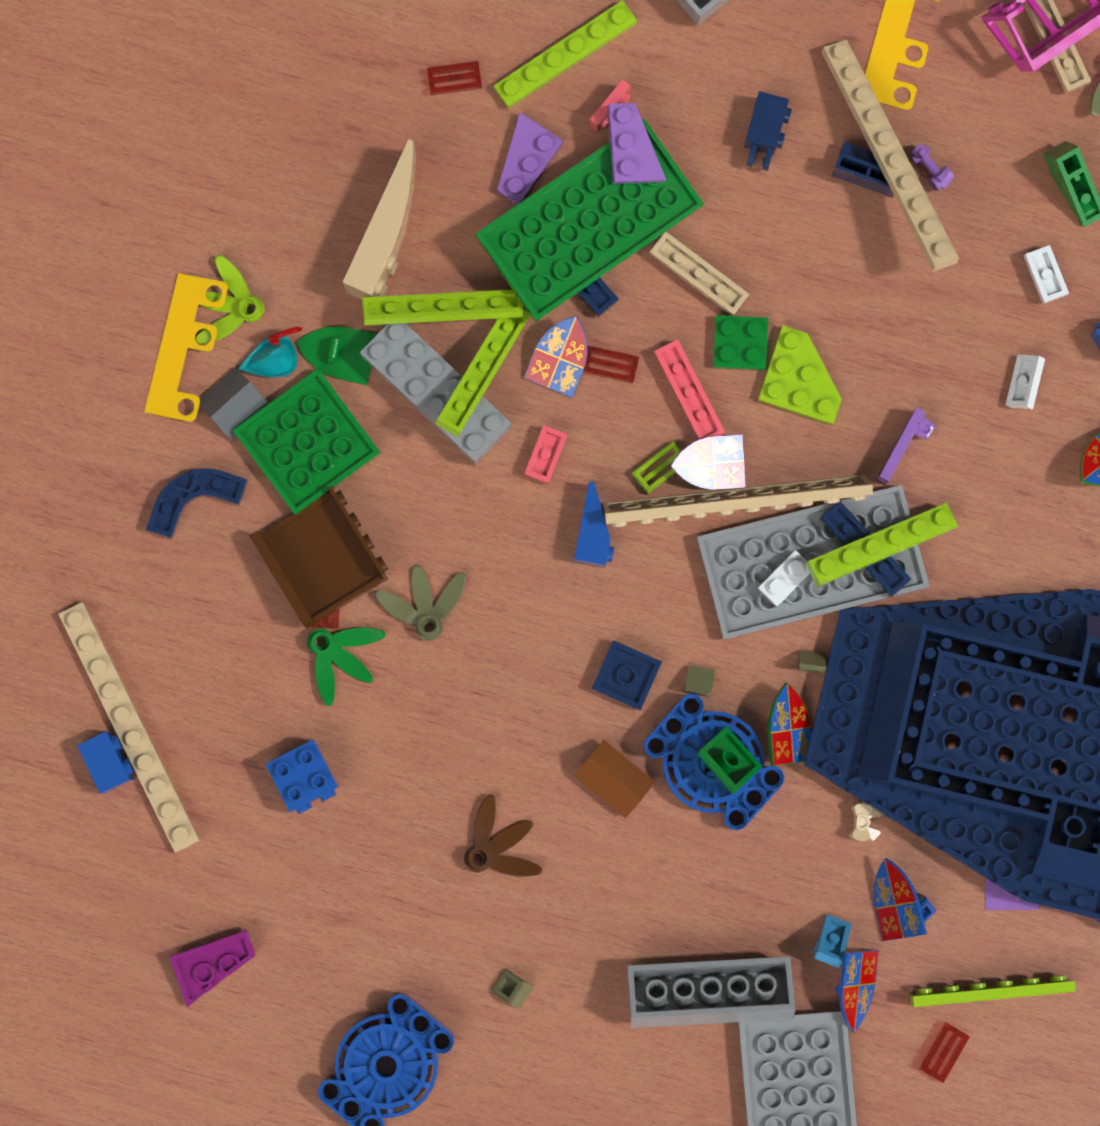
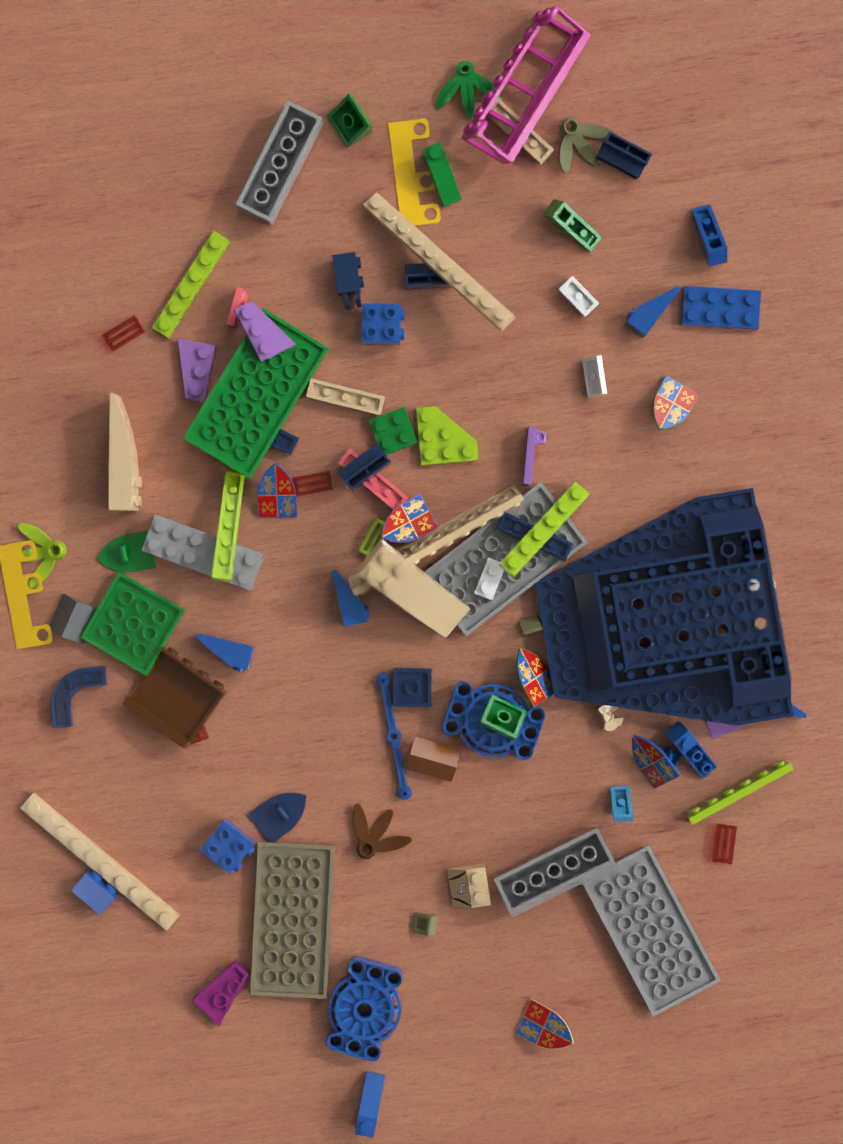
camera: 25 degrees left, 5 degrees up
teal piece [239,327,303,379] -> none
green plant [307,627,385,706] -> none
lime plate [362,290,524,325] -> none
olive plant [374,565,466,641] -> none
coral plate [524,425,568,484] -> none
olive slope [683,665,715,697] -> none
shield [835,950,879,1032] -> none
medium lavender bar [910,144,954,191] -> none
none -> blue slope [196,633,255,672]
none -> dark blue shield [249,793,306,842]
none -> dark tan plate [250,841,335,999]
none -> dark blue piece [338,444,391,492]
none -> tan slope [357,539,470,638]
none -> blue brick [361,304,405,345]
none -> blue piece [377,673,412,800]
none -> green slope [421,142,462,207]
none -> tan slope [447,863,491,908]
none -> blue slope [664,721,717,779]

